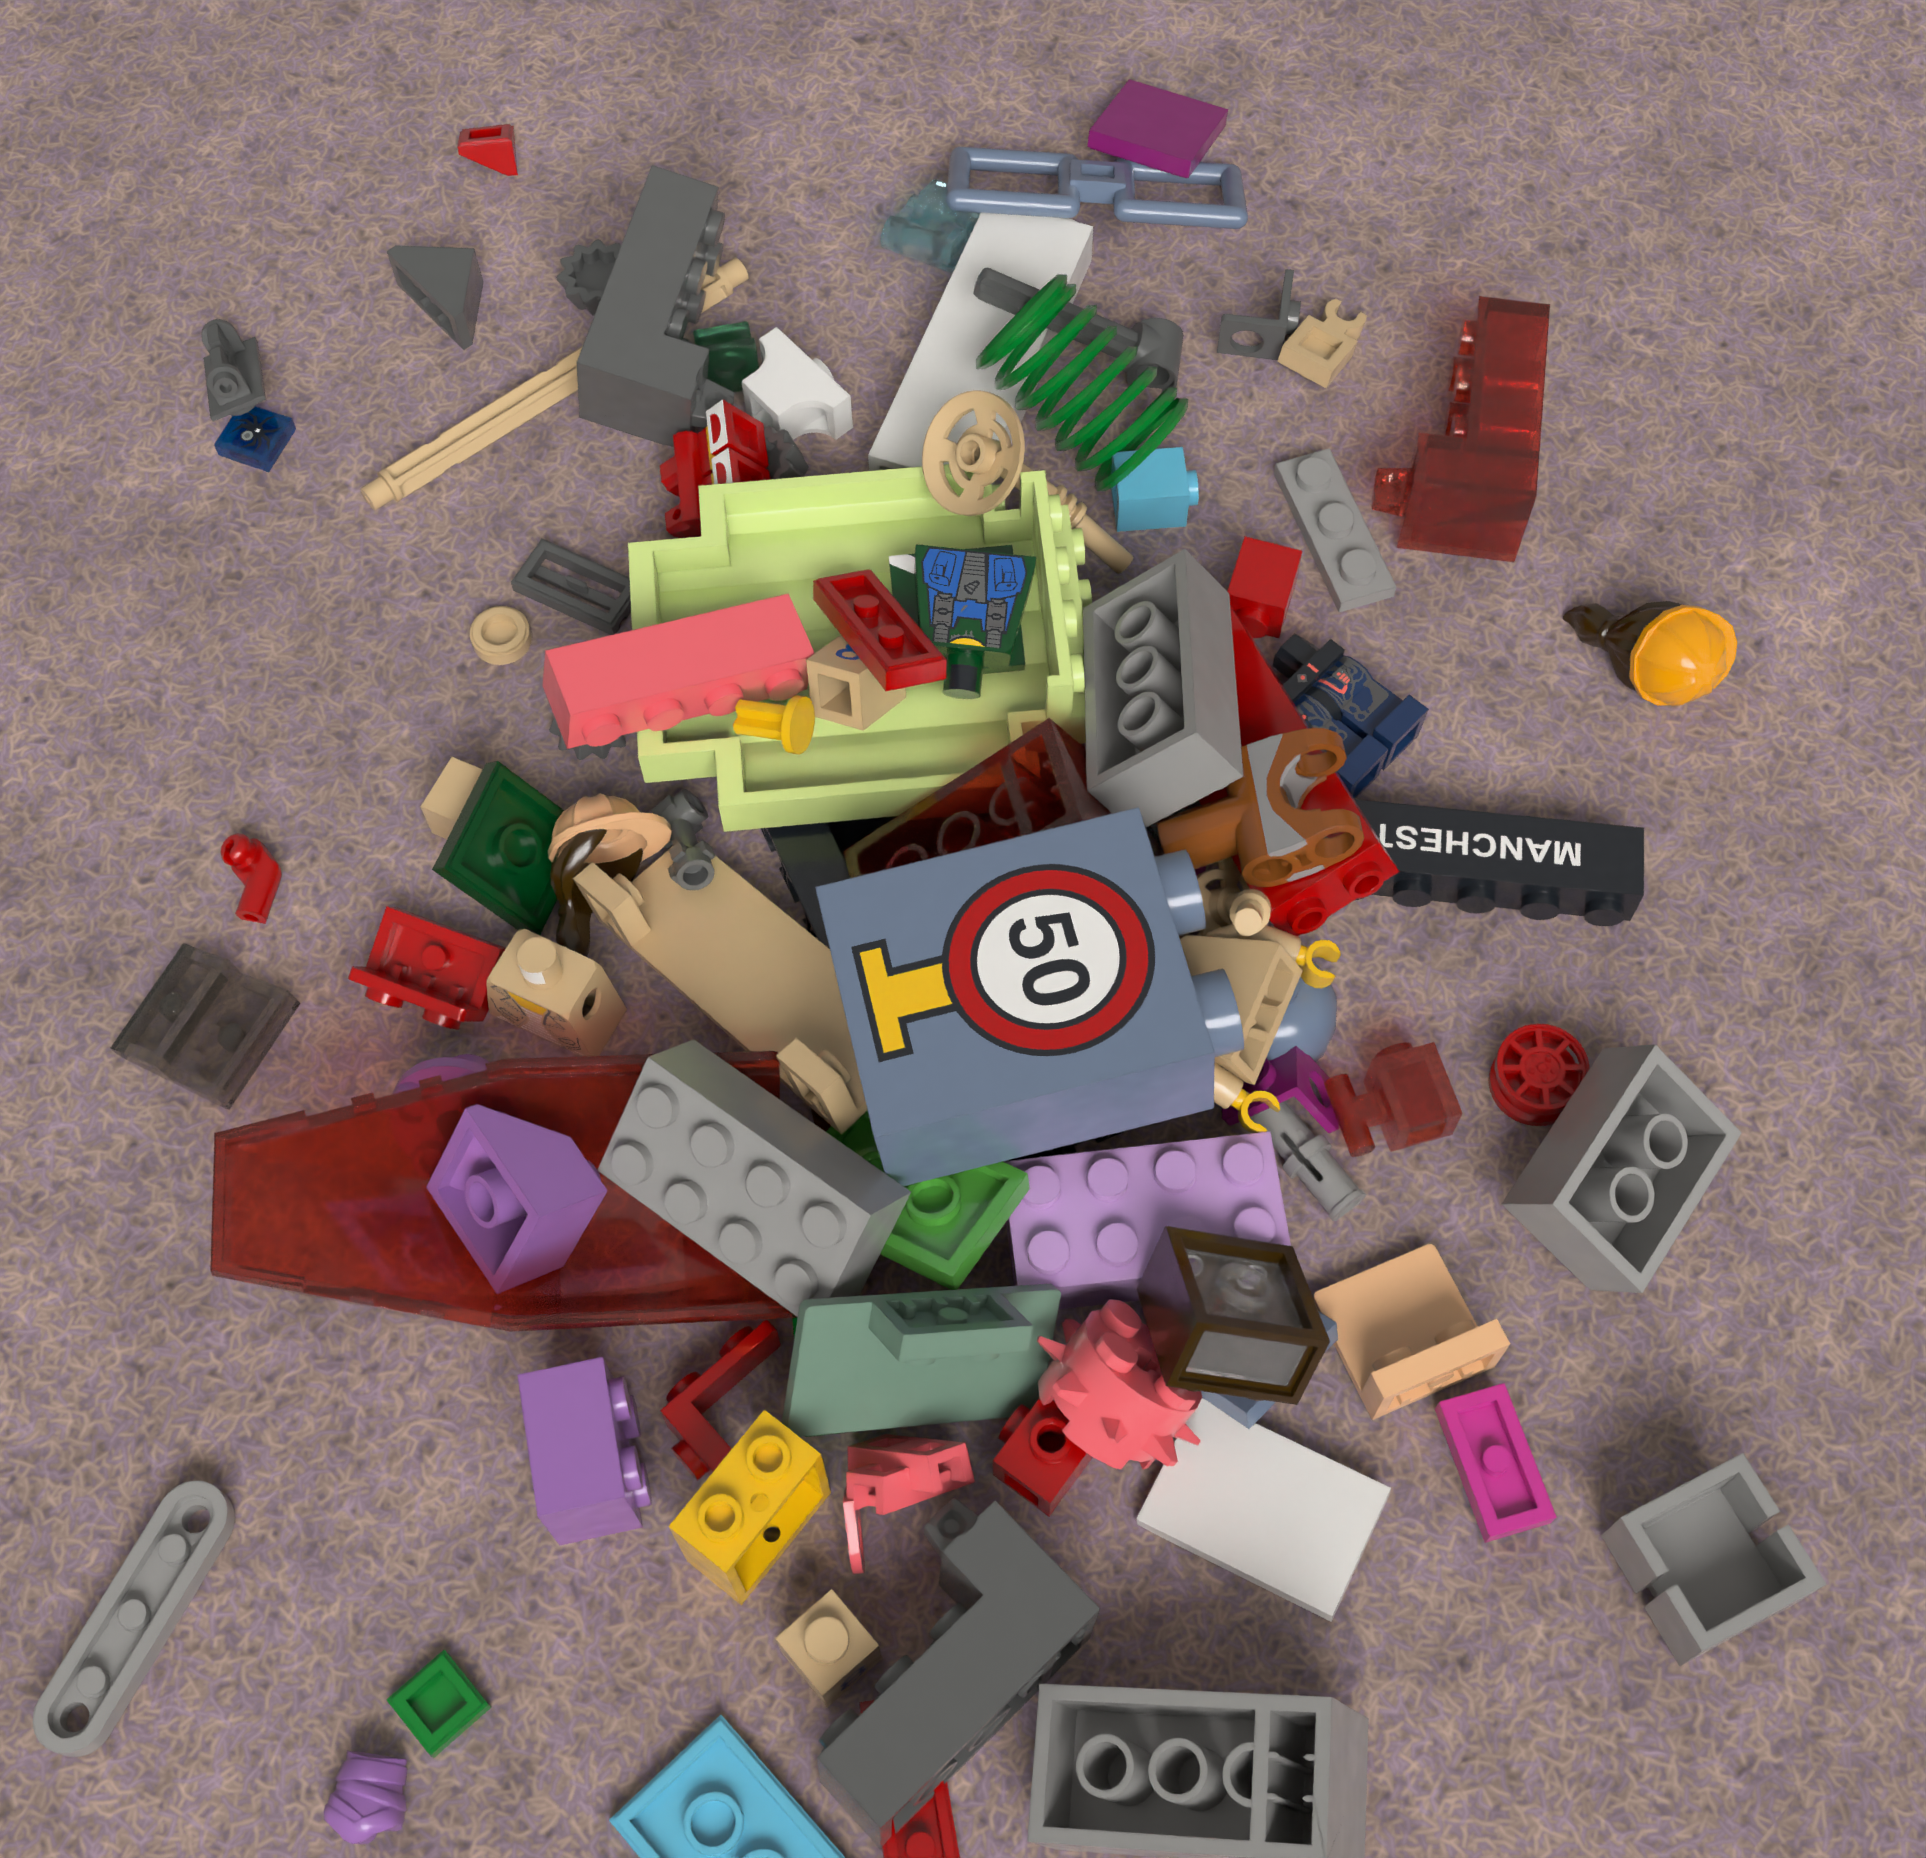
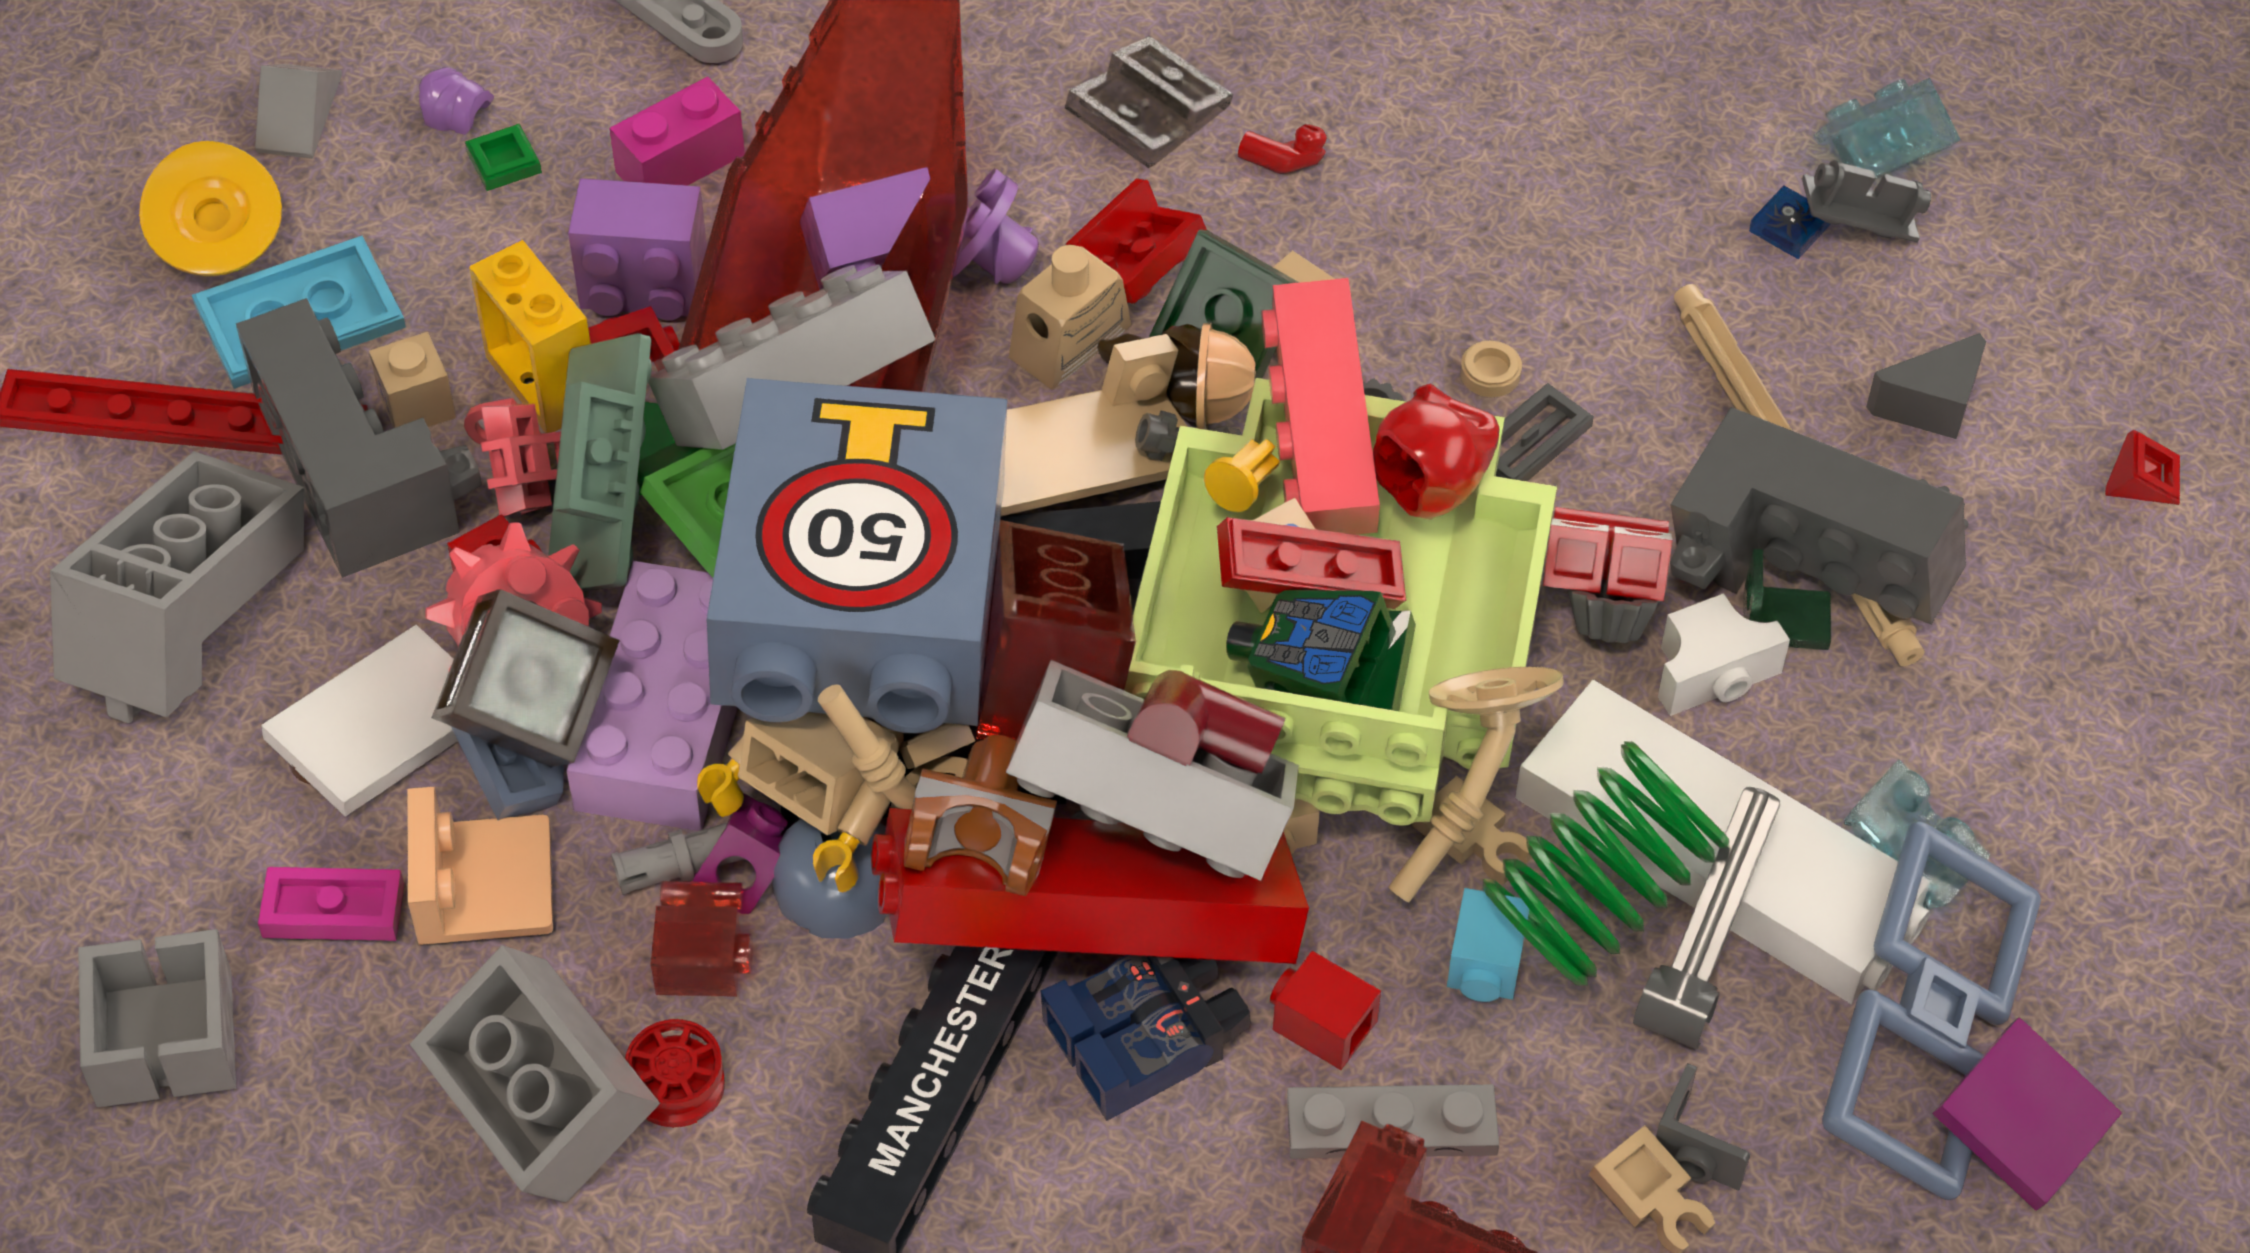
camera: 105 degrees right, 10 degrees down
none -> dark pink brick [609,76,745,186]
none -> brick [1127,670,1286,774]
none -> red piece [1373,383,1500,520]
none -> clear light blue bracket [1813,78,1961,179]

